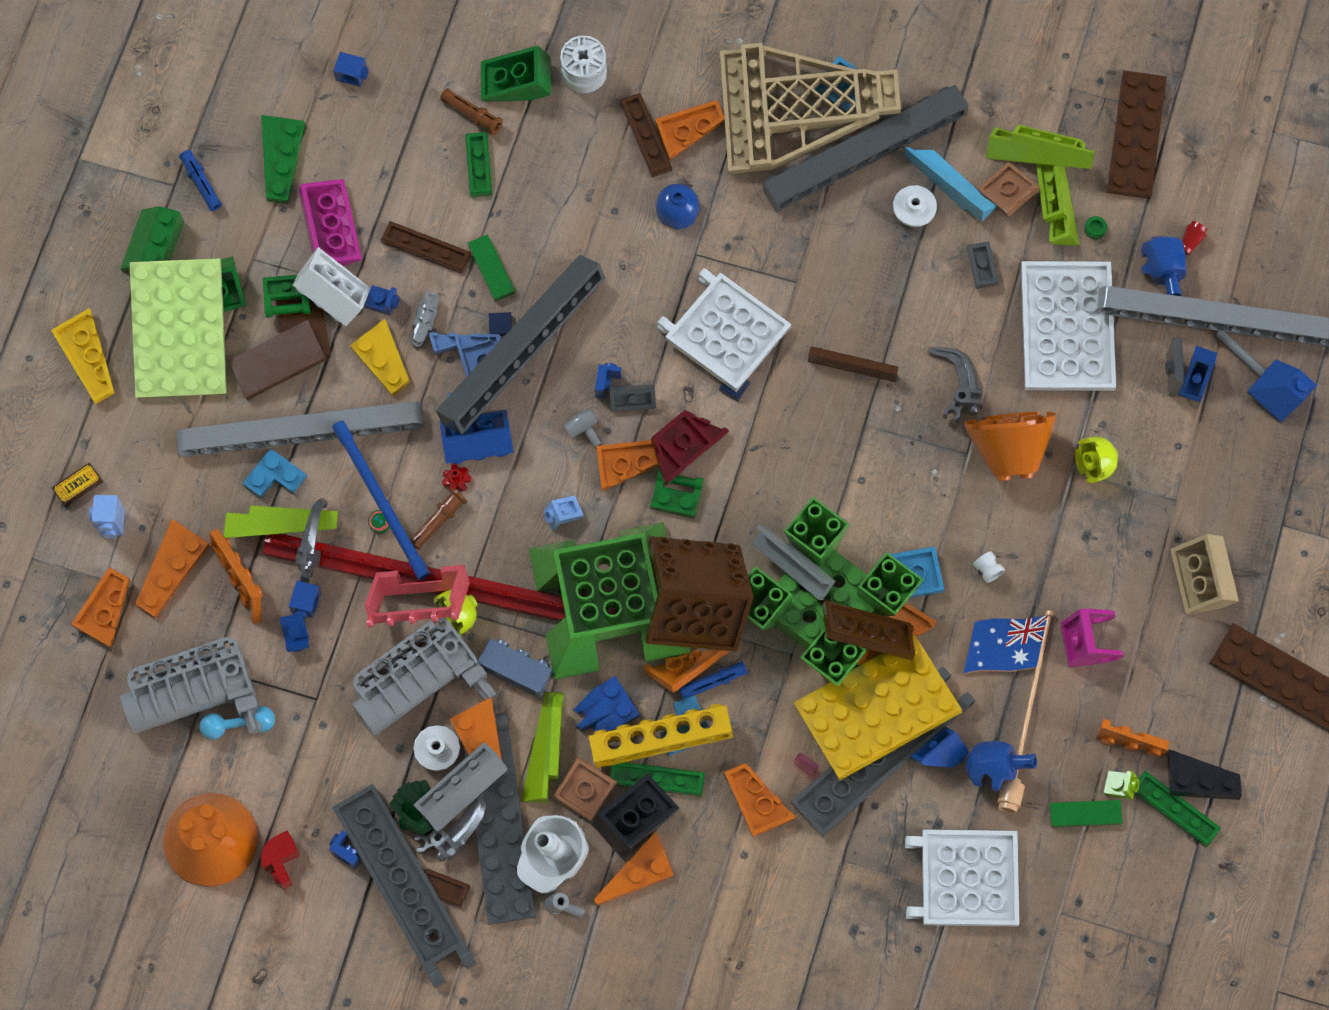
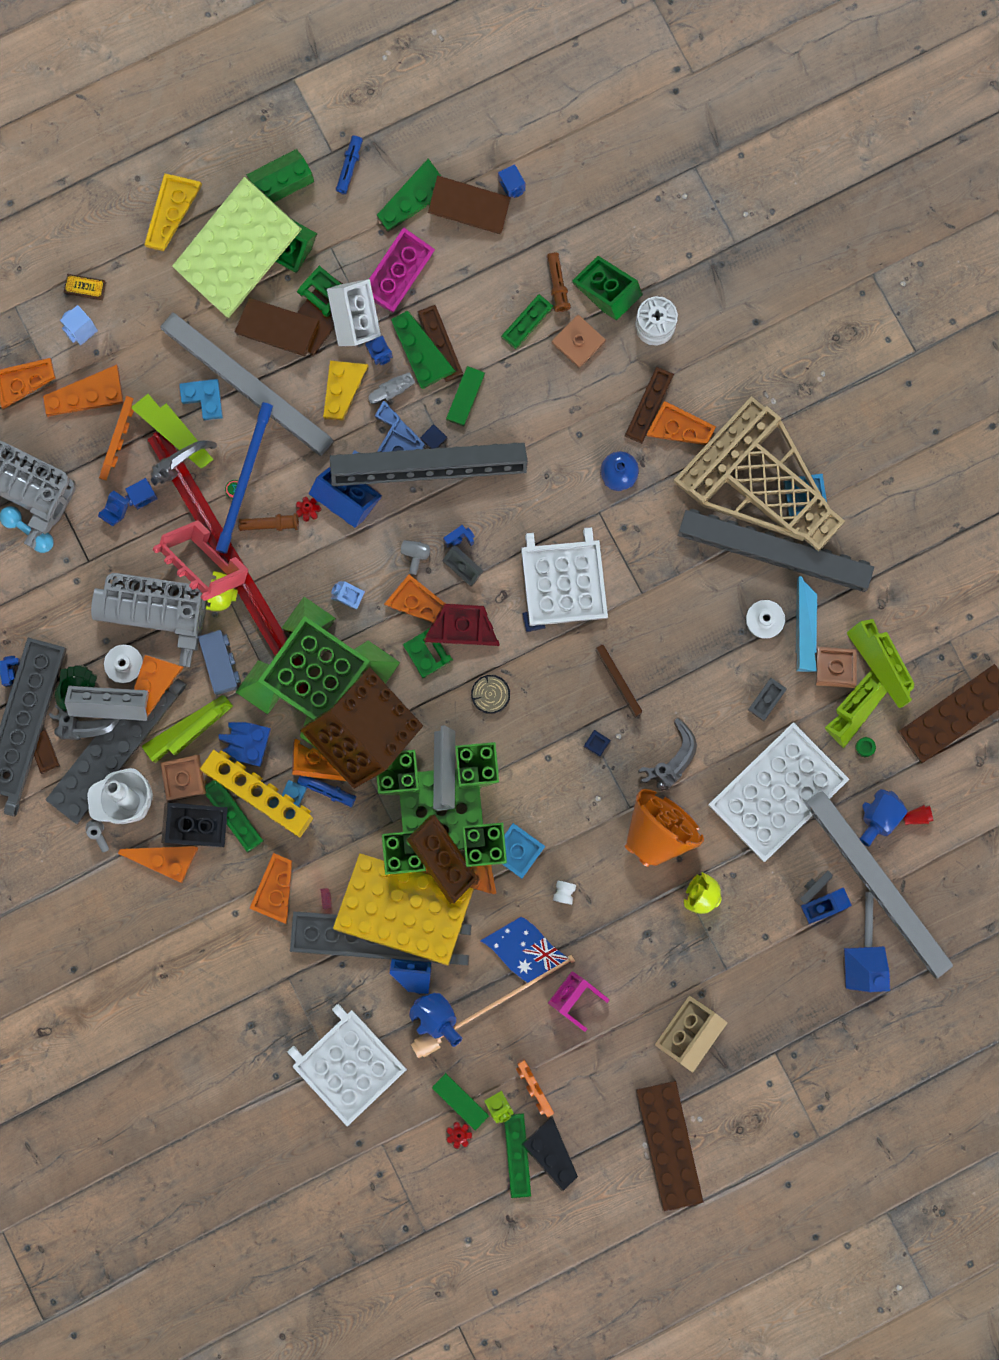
camera: 45 degrees right, 10 degrees up
none -> green wing [391,311,457,389]
none -> reddish brown tile [428,175,511,235]
none -> red plant [446,1122,473,1149]
none -> dark tan tile [471,675,510,714]
none -> nougat plate [551,314,606,368]
none -> dark blue tile [583,730,611,757]

